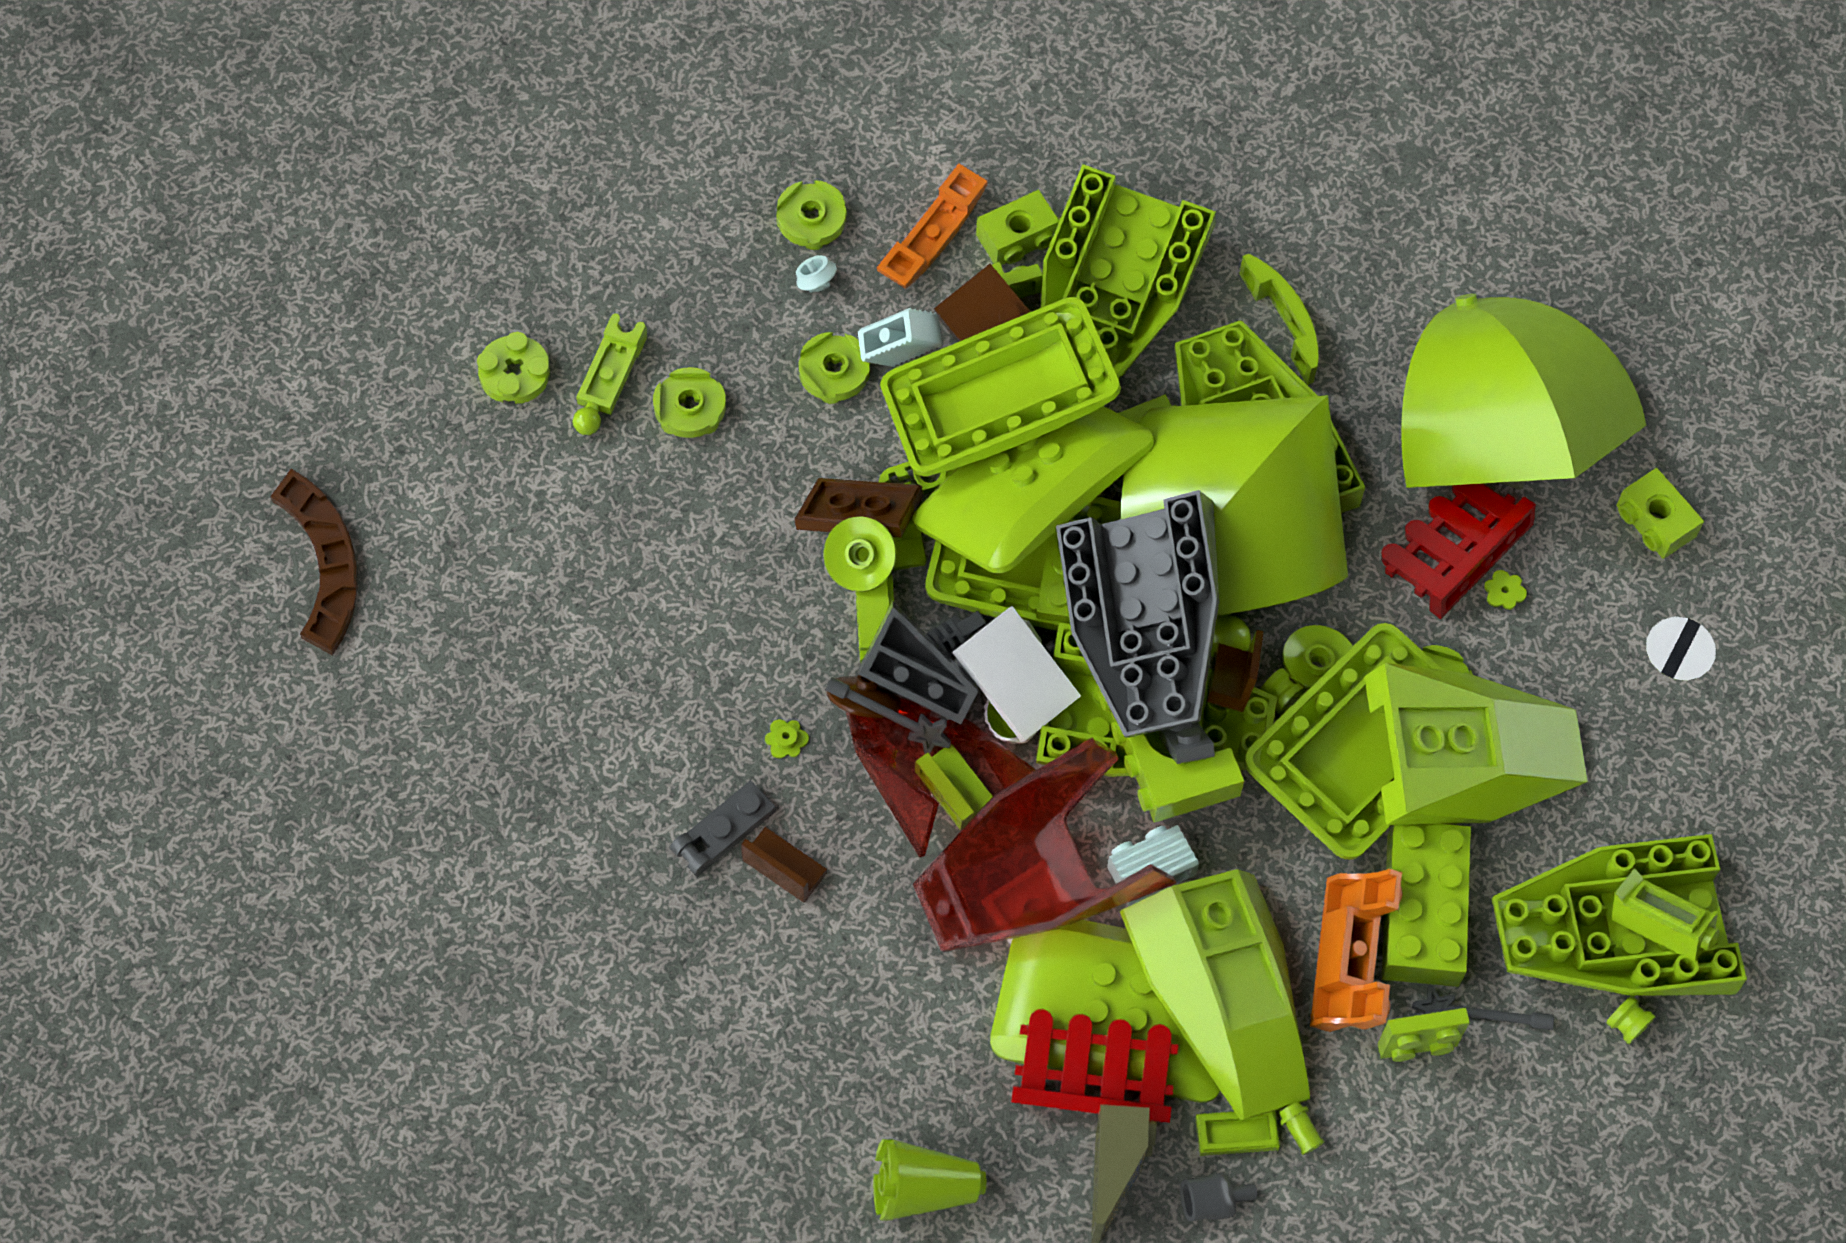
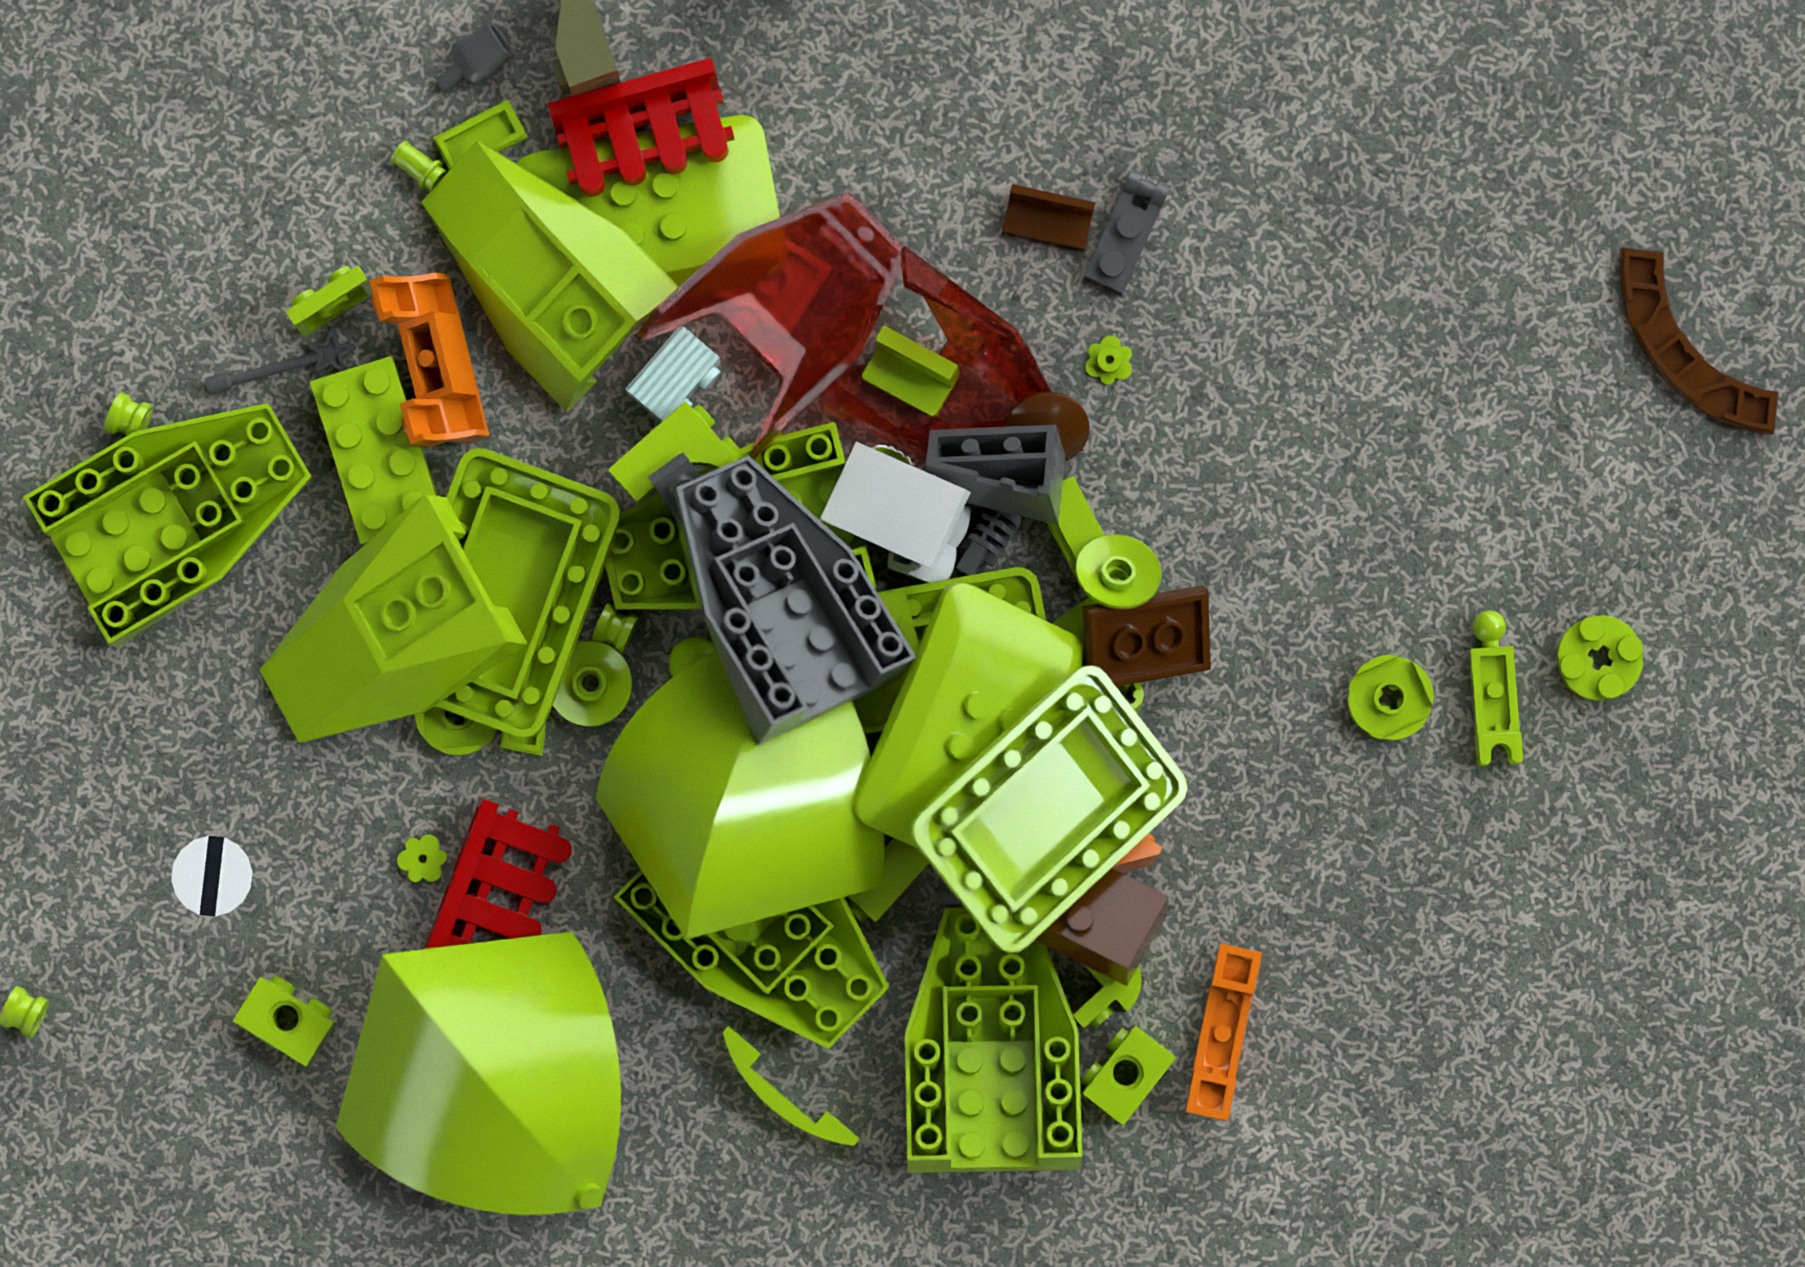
camera: 155 degrees right, 20 degrees up
lime plate [776,180,847,250] -> none
light aqua hat [796,255,837,292] -> none
lime plate [798,332,870,404] -> none
dark grey piece [825,677,951,754] -> none
light aqua brick [858,308,942,367] -> none
reddish brown panel [1207,630,1264,712] -> none
lime window [1611,868,1719,962] -> none

